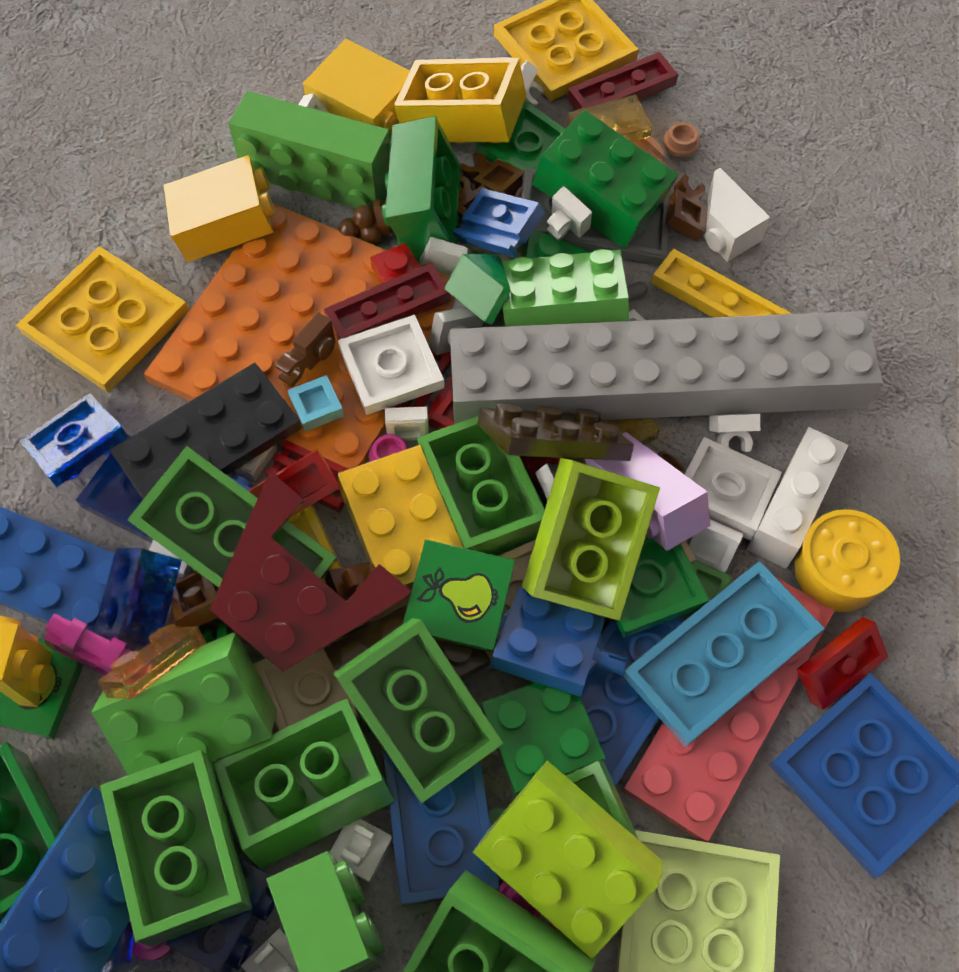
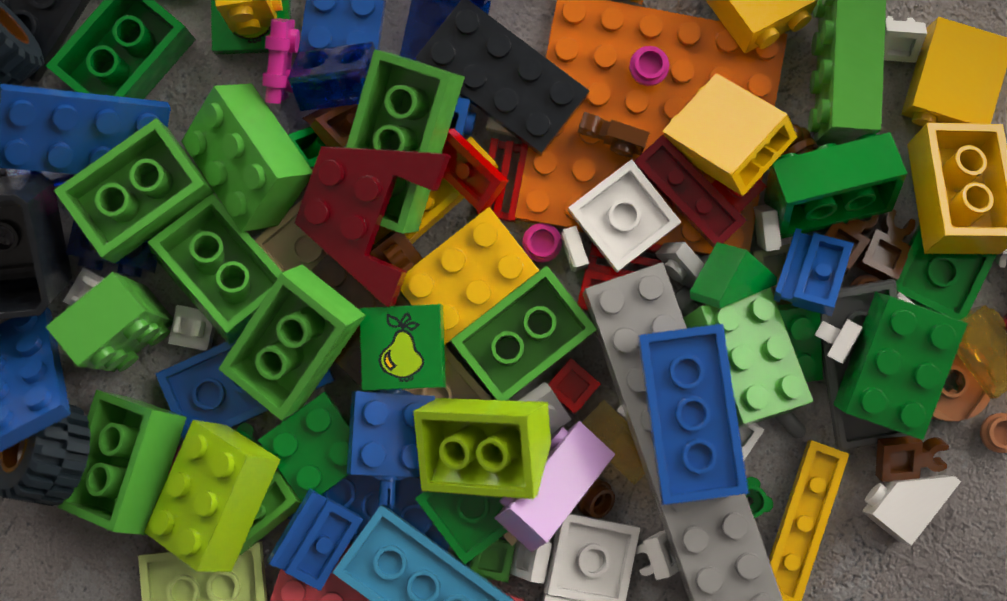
camera: 75 degrees right, 20 degrees up
clear orange plate [98,624,206,699] -> none
medium azure plate [288,375,344,432] -> none
dark brown plate [477,403,634,461] -> none
none -> blue plate [267,488,363,591]
none -> dark pink plate [629,46,669,86]
none -> blue plate [637,324,749,505]
none -> yellow brick [662,73,797,197]

